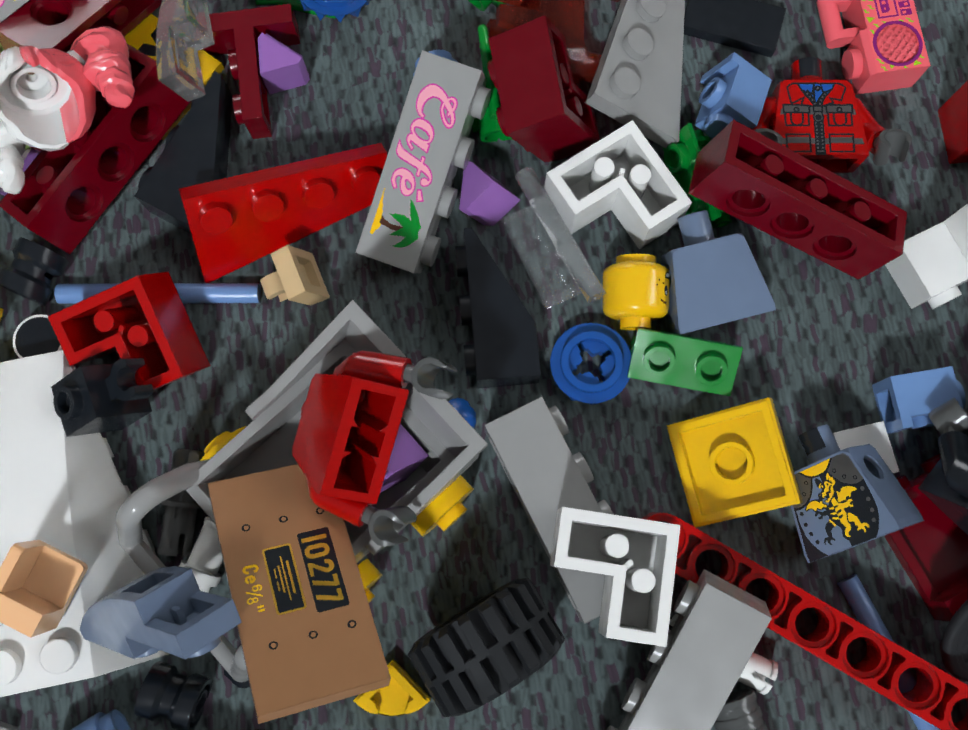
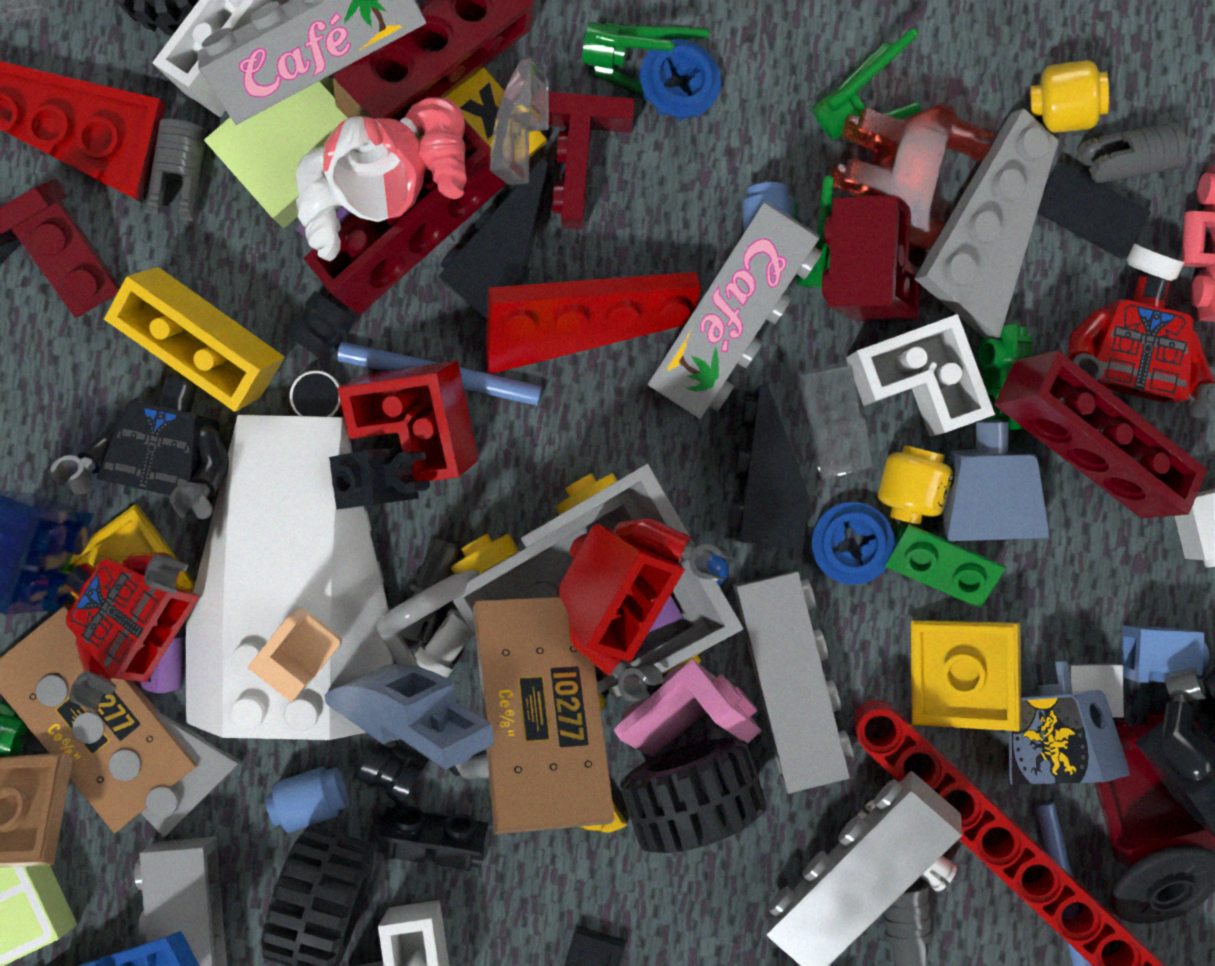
camera: 15 degrees right, 10 degrees up
medium lavender slope [258,33,310,94] -> none
tan tile [260,245,330,306] -> none
medium lavender slope [459,161,521,226] -> none
clear bar [515,167,606,303] -> none
white brick [550,507,680,647] -> none
medium blue brick [695,52,772,139] -> none
none -> bright pink bracket [614,659,763,757]
none -> white tile [1126,243,1185,281]

